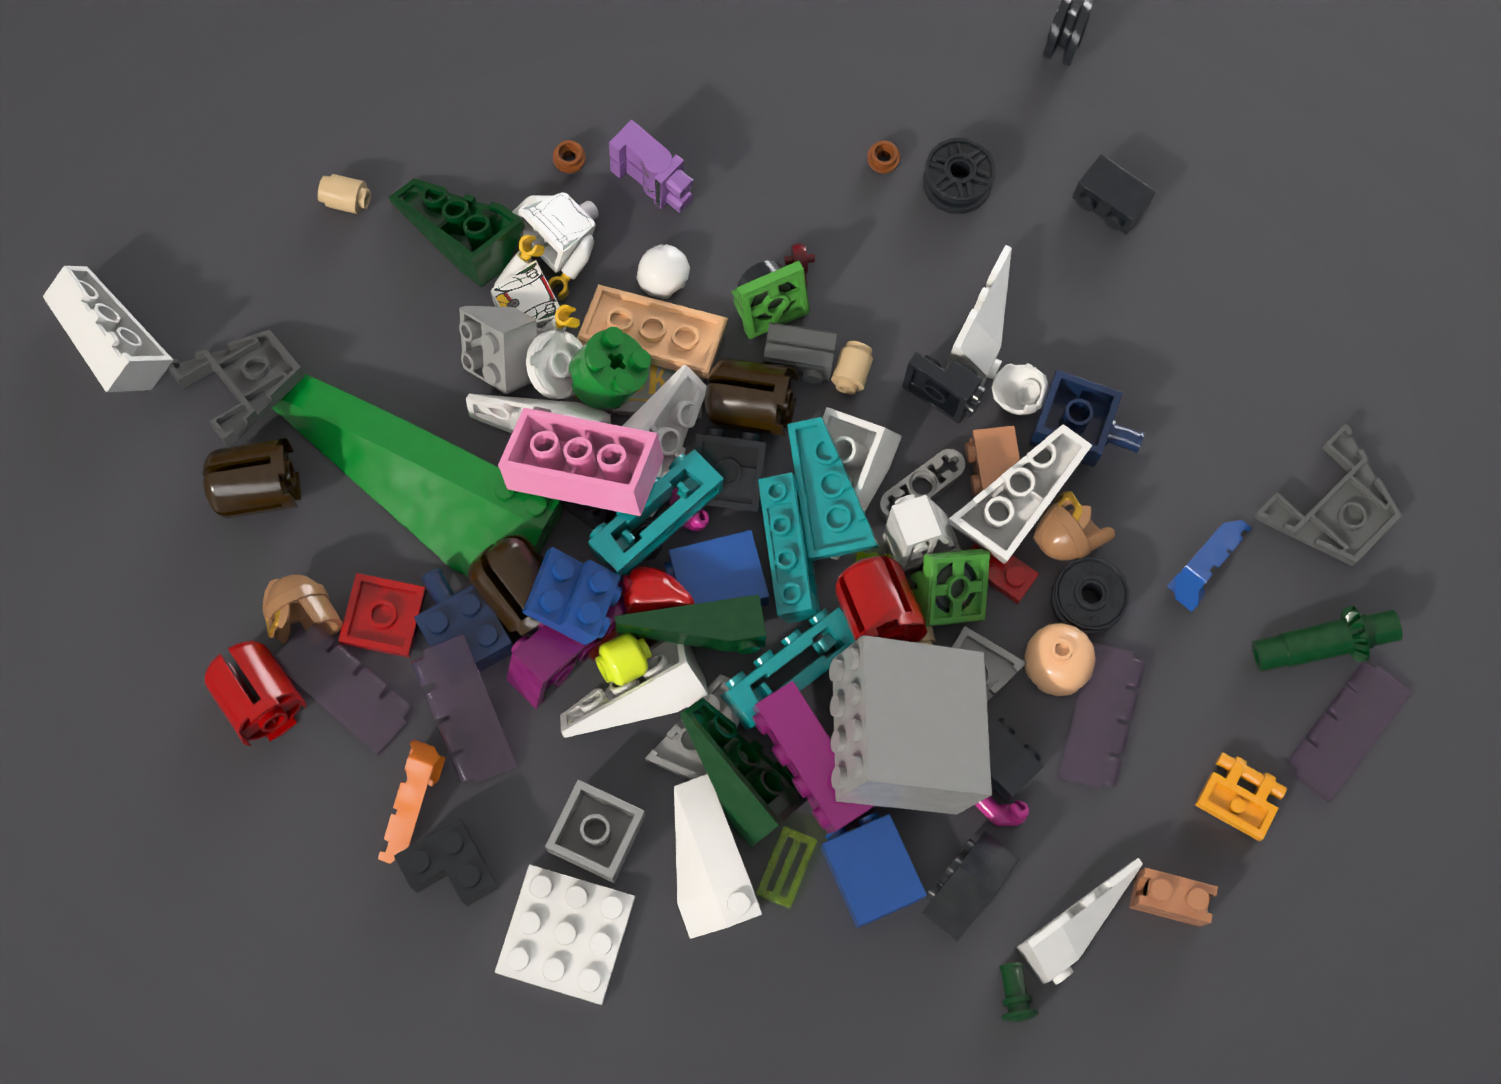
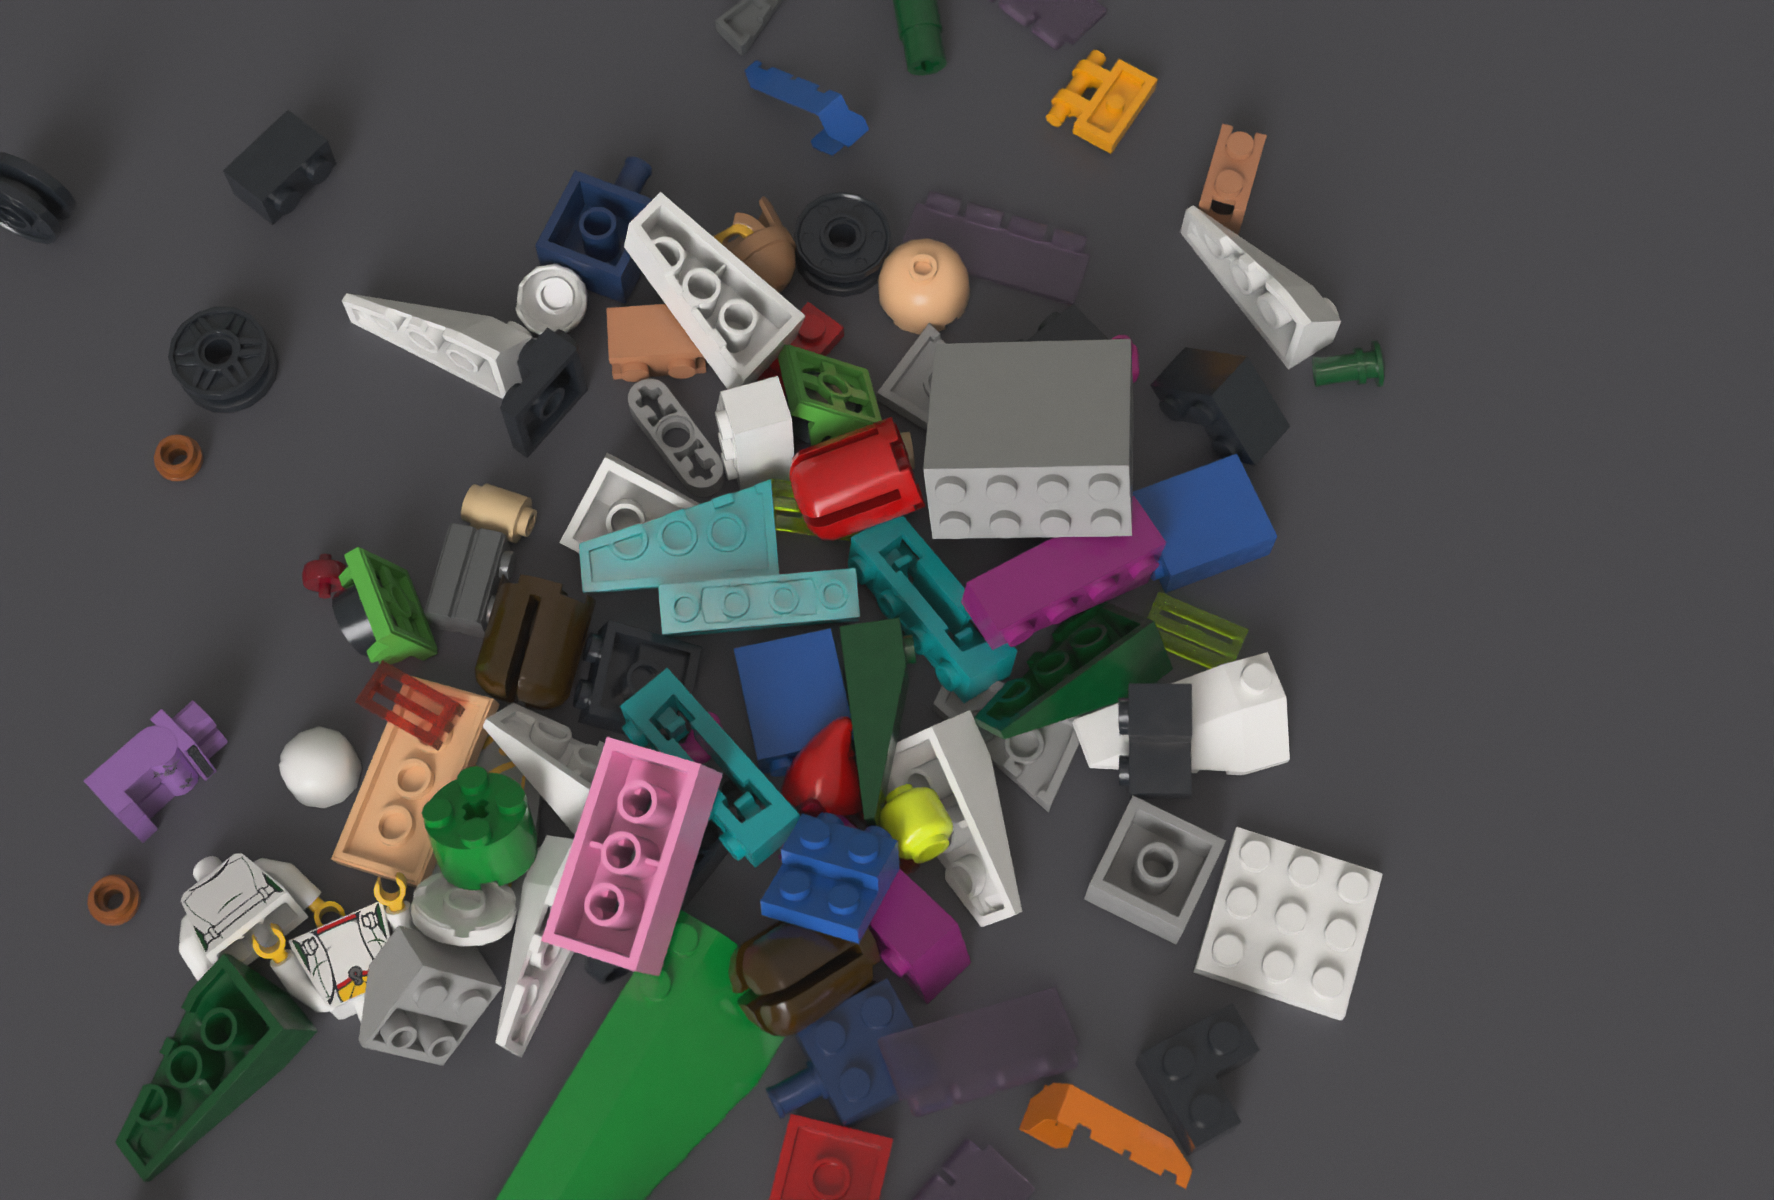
camera: 85 degrees left, 5 degrees down
none -> clear red tile [355,660,465,751]
none -> black brick [1118,683,1192,799]

